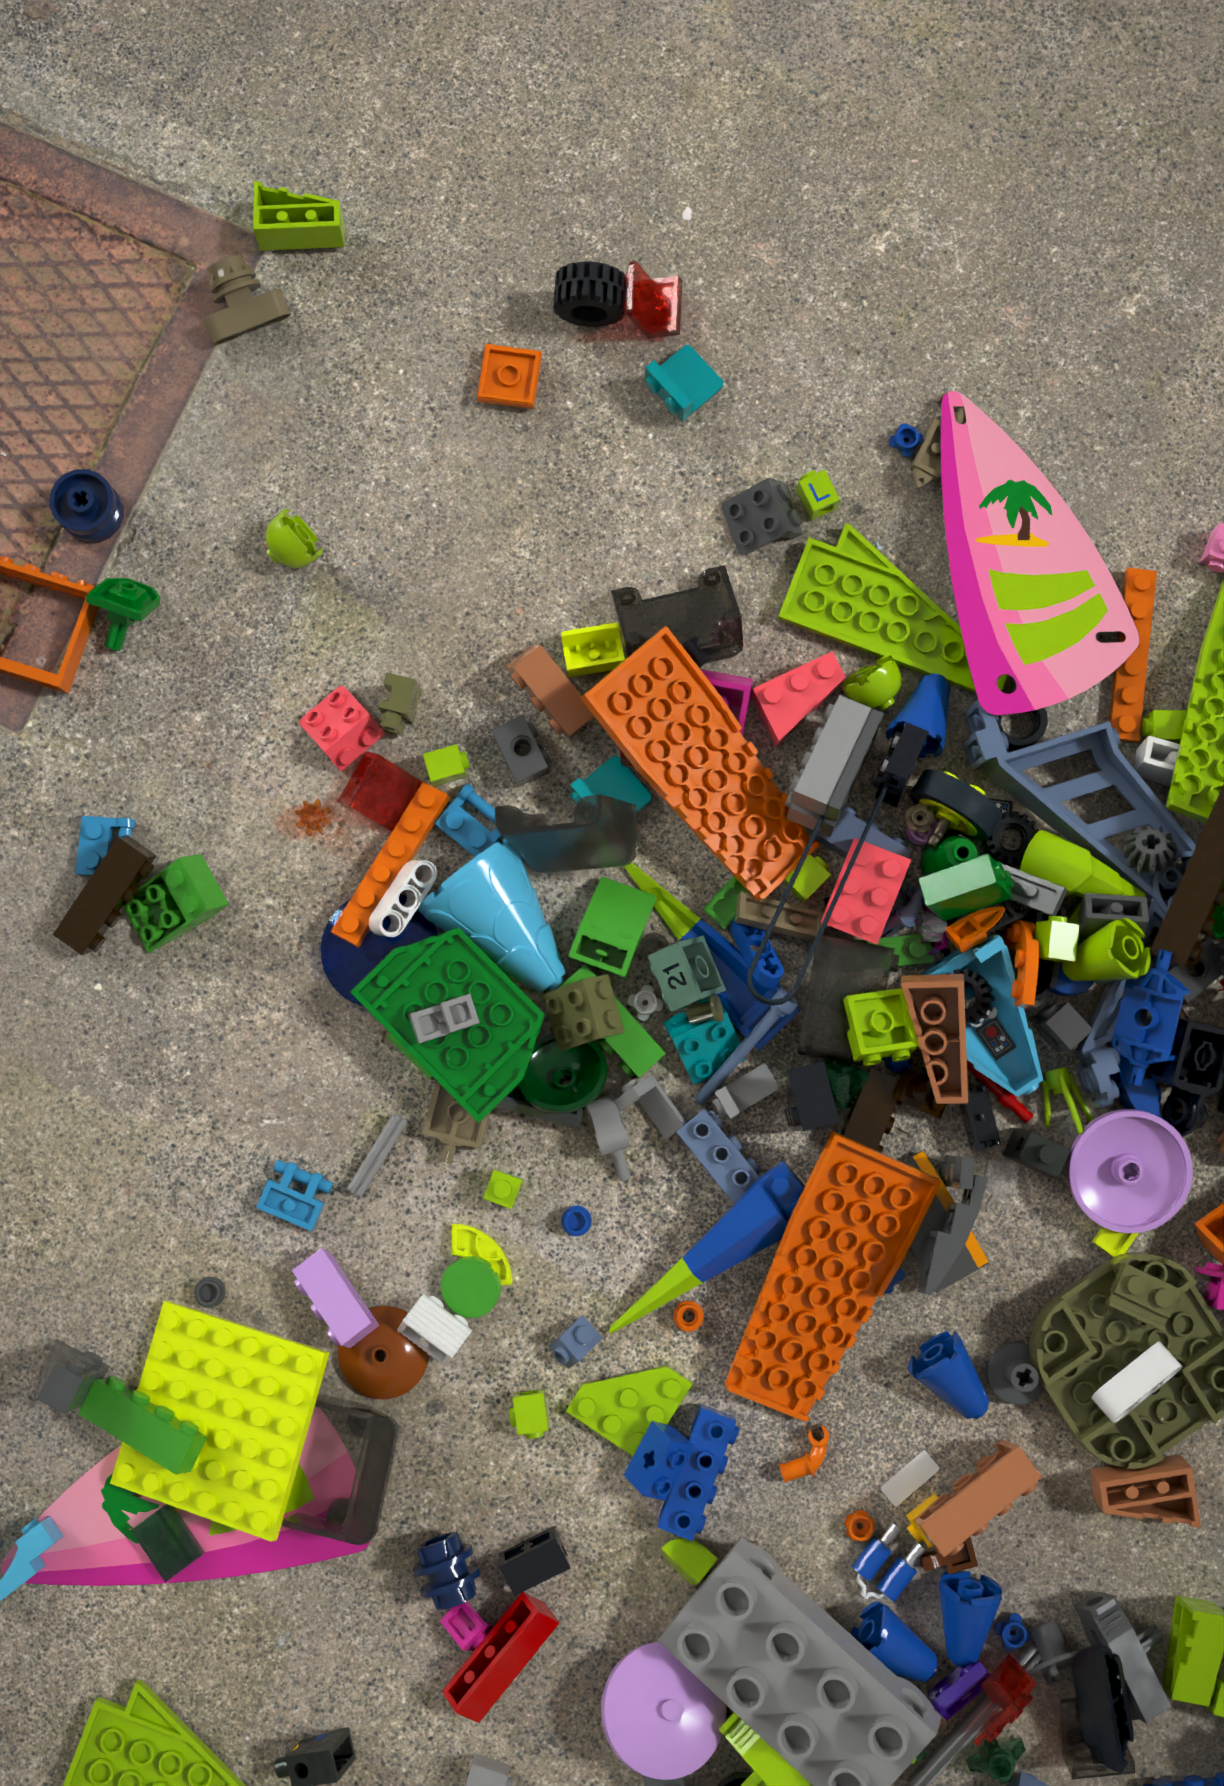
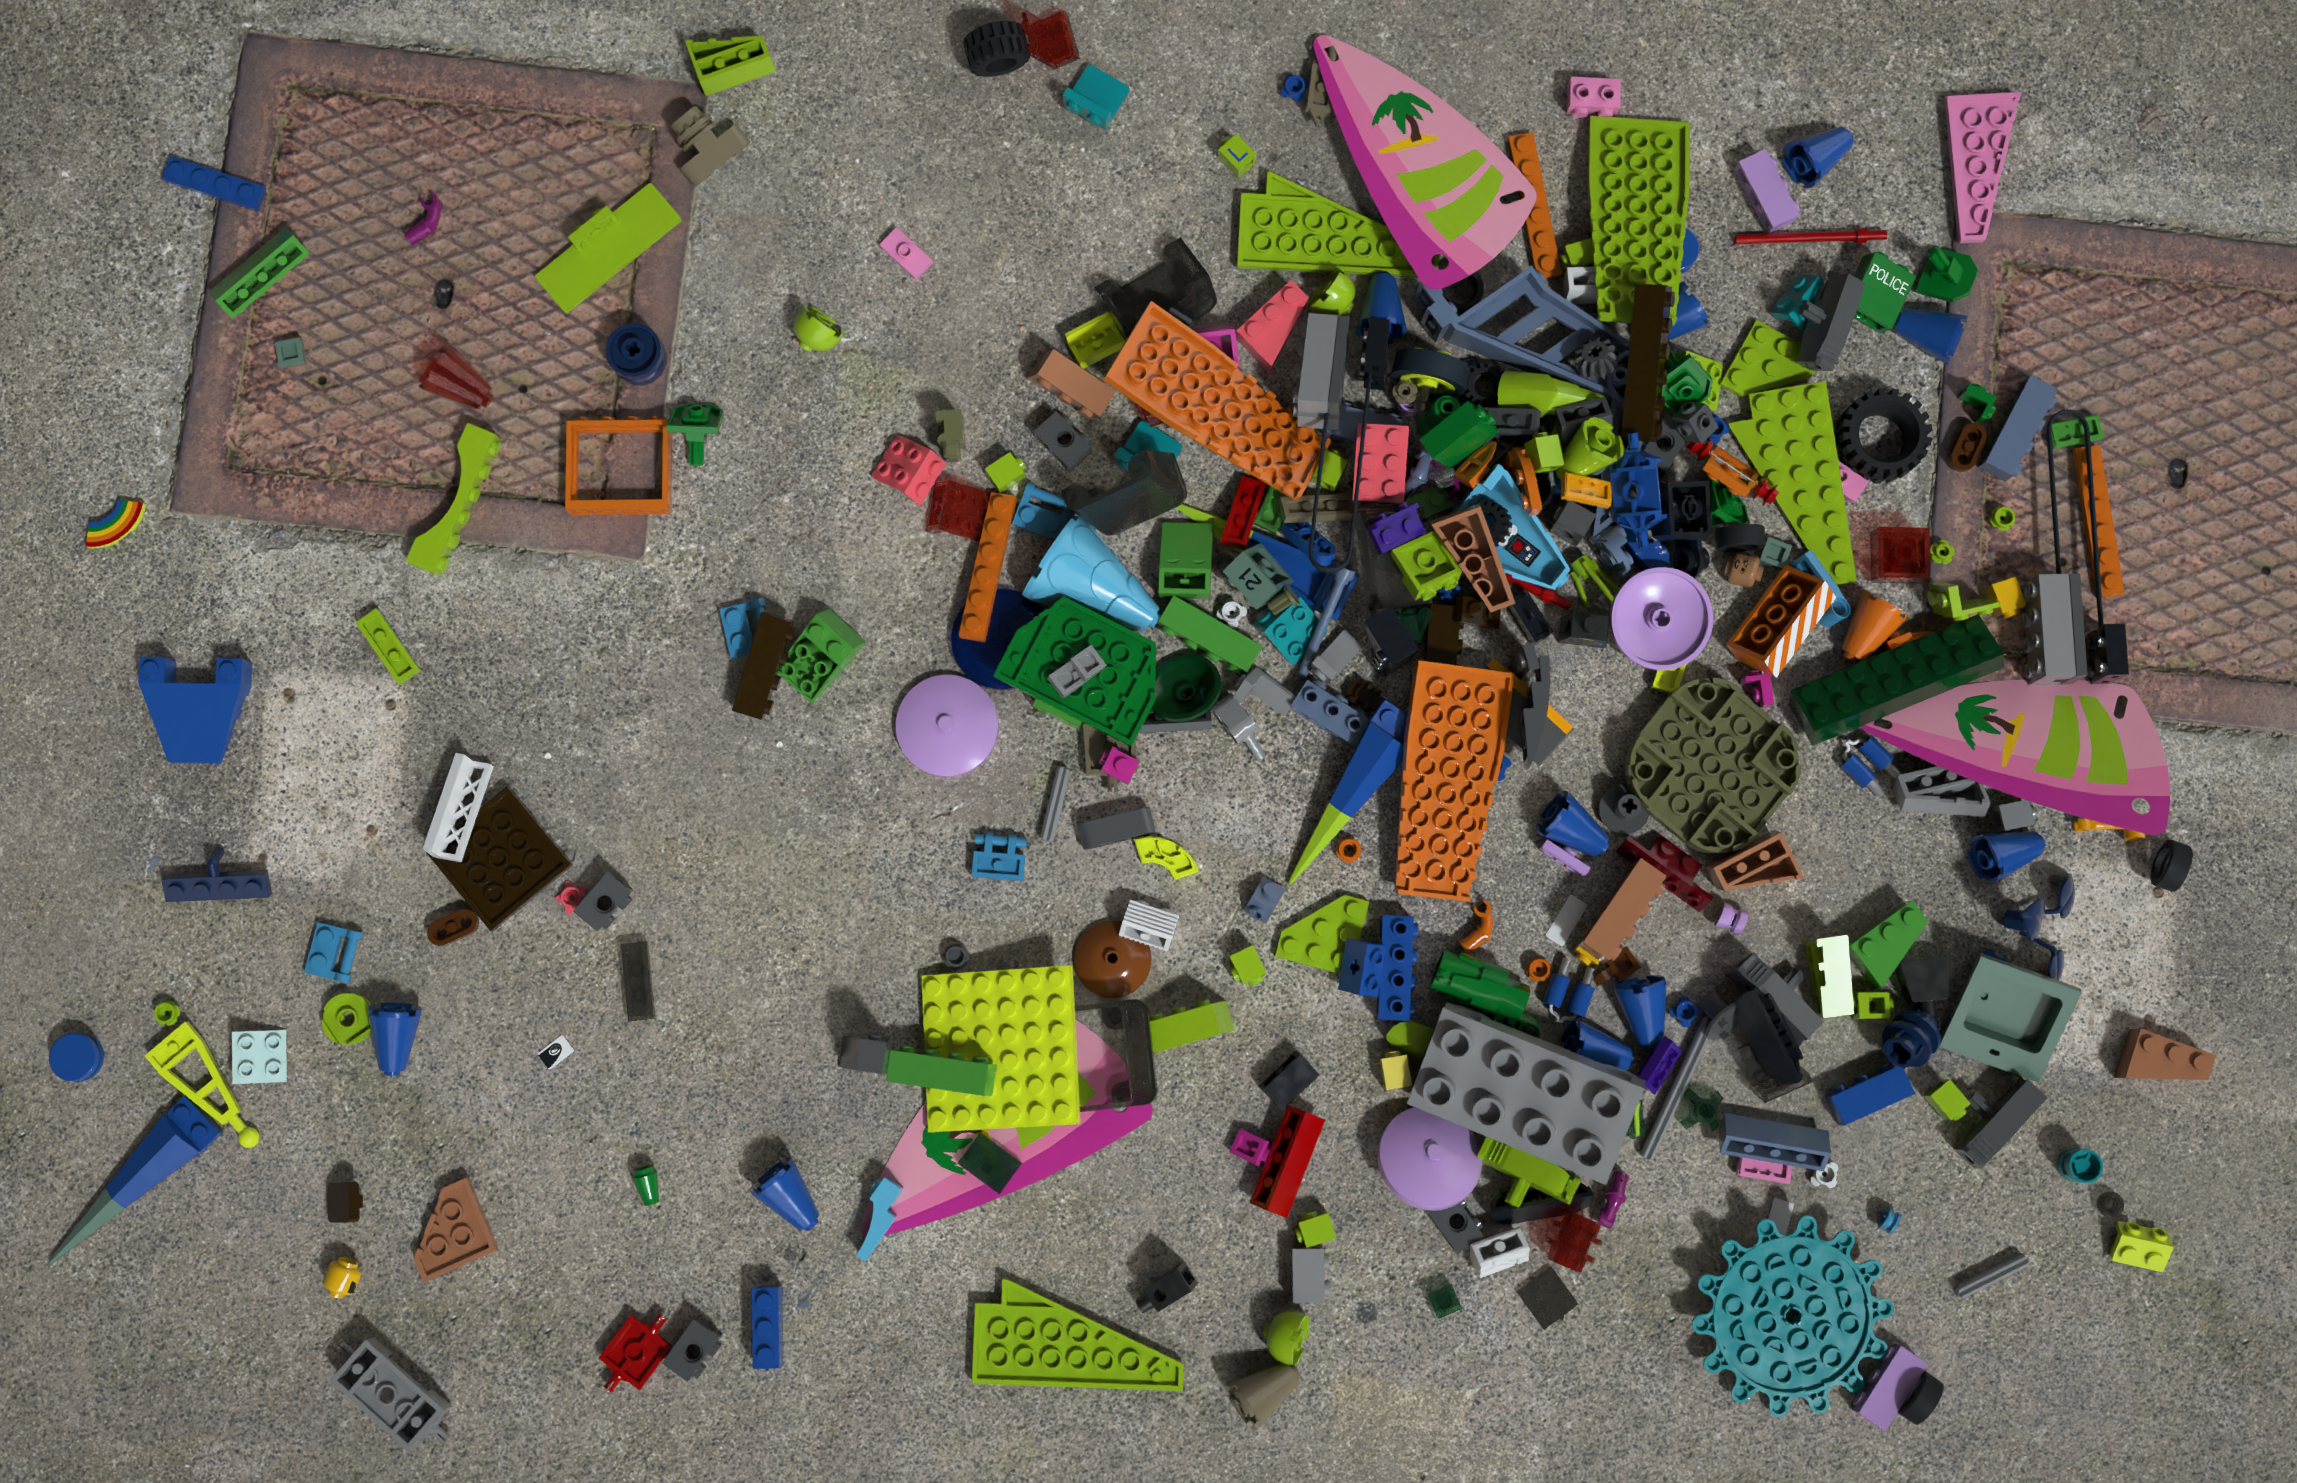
camera: 20 degrees left, 0 degrees up
lavender brick [292,1248,380,1348] -> none
clear orange gear [294,799,332,836] -> none
white beam [369,860,437,937] -> none
dark blue piece [413,1532,481,1610] -> none
bright green tile [441,1256,501,1318] -> none
orange plate [477,344,542,410] -> none
lime brick [483,1169,524,1209] -> none
olive bracket [544,974,625,1051] -> none
blue plate [561,1205,592,1236] -> none
dark grey bracket [721,478,803,555] -> none
clear red bracket [973,1653,1037,1747] -> none
white beam [1091,1341,1182,1424] -> none
olive plate [1105,1262,1182,1331] -> none
none -> lime bracket [535,183,682,314]
none -> bright pink plate [879,227,933,280]
none -> lavender dish [896,675,998,777]
none -> dark grey beam [1078,807,1156,850]
none -> dark pink bracket [1099,746,1140,785]
none -> lime wedge [1140,999,1235,1055]
none -> red plate [1220,476,1266,550]
none -> lime brick [1294,1210,1336,1248]
none -> dark brown piece [1345,678,1384,713]
none -> dark purple bracket [1366,501,1426,555]
none -> light yellow brick [1379,1050,1412,1090]
none -> green piece [1430,949,1540,1038]
none -> lavender plate [1539,839,1590,877]
none -> light orange plate [1561,472,1612,509]
none -> dark red bracket [1616,835,1713,912]
none -> lavender wheel [1714,902,1749,935]

